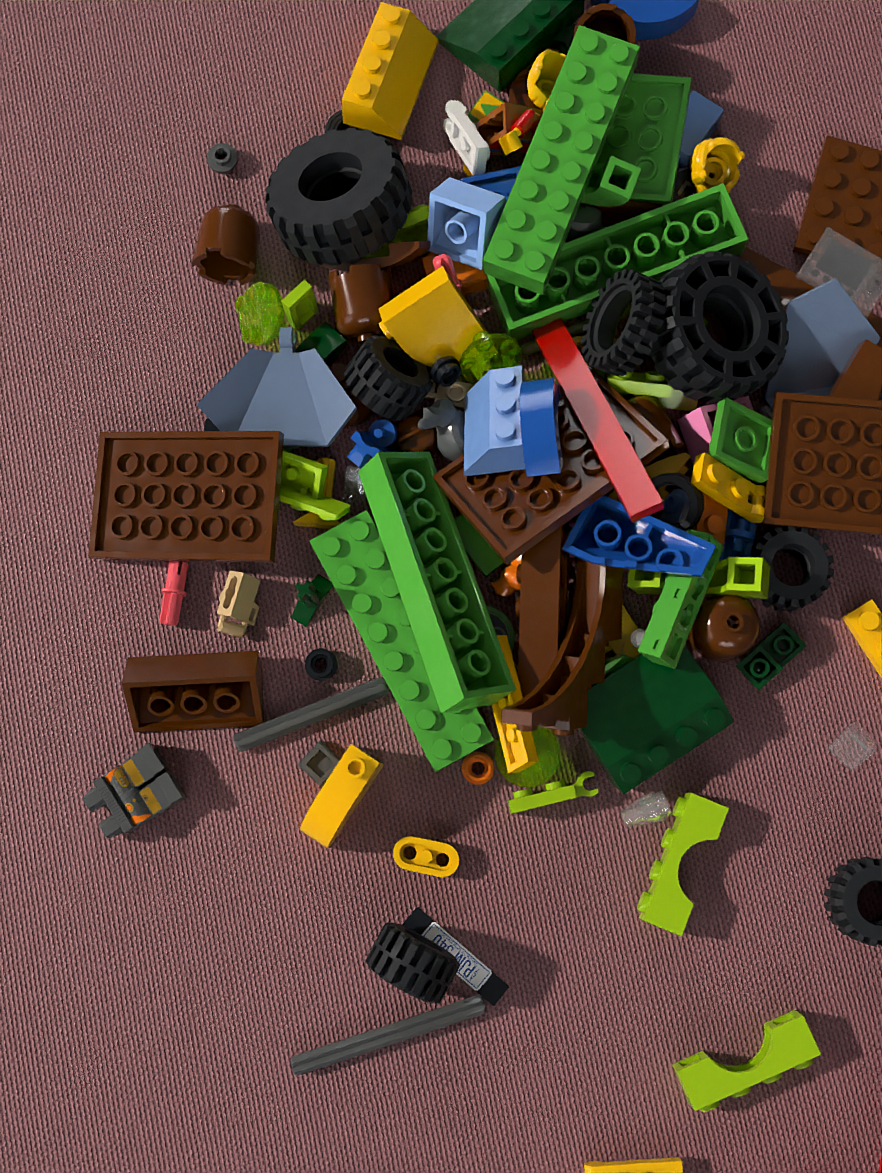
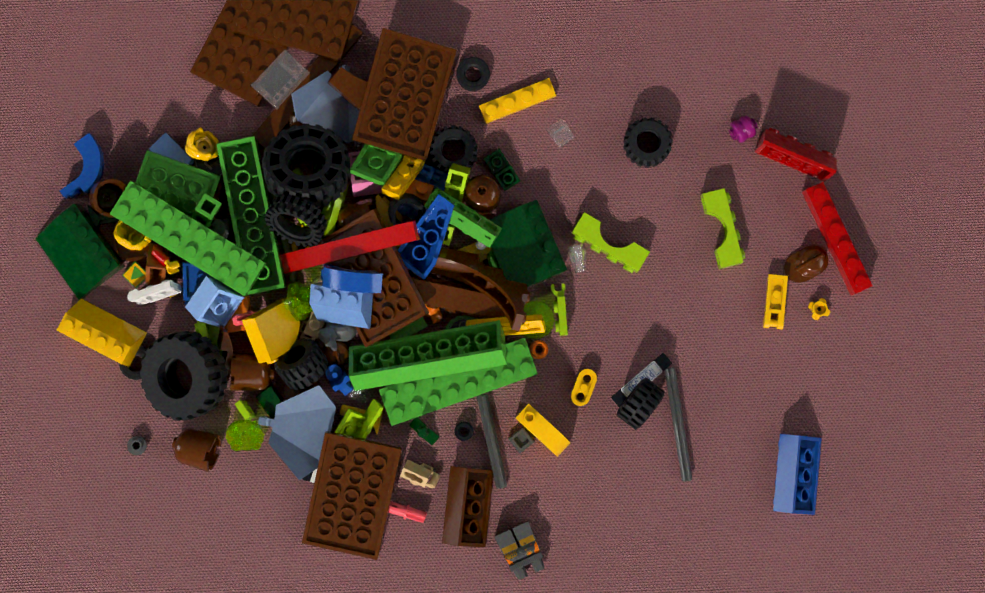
camera: 85 degrees left, 5 degrees up
black plate [430,356,462,387] -> none

